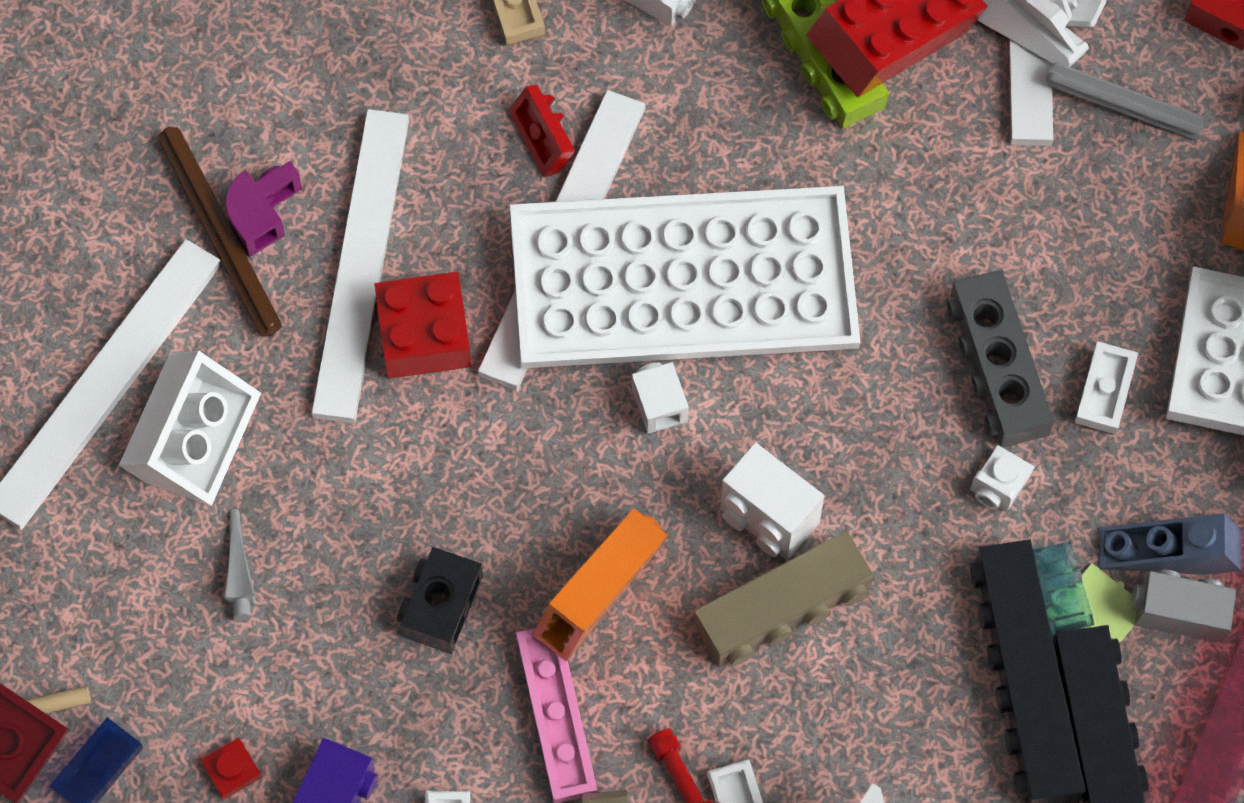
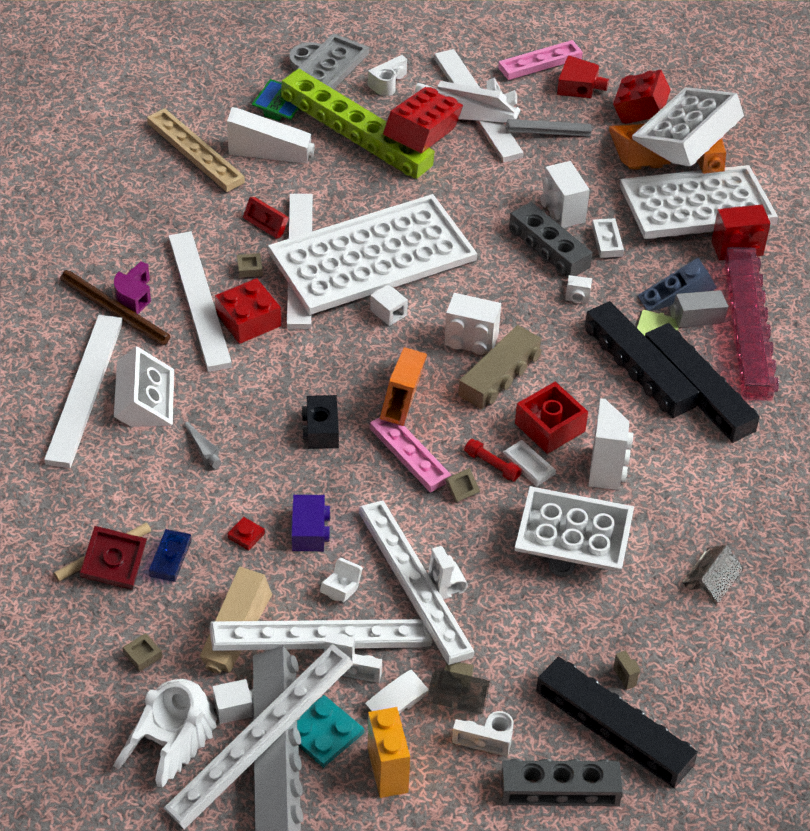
camera: 25 degrees left, 20 degrees down
clear light blue slope [1033,541,1094,635] -> none
none -> dark tan plate [237,253,263,278]
none -> red brick [515,381,588,454]
none -> white brick [540,161,590,228]

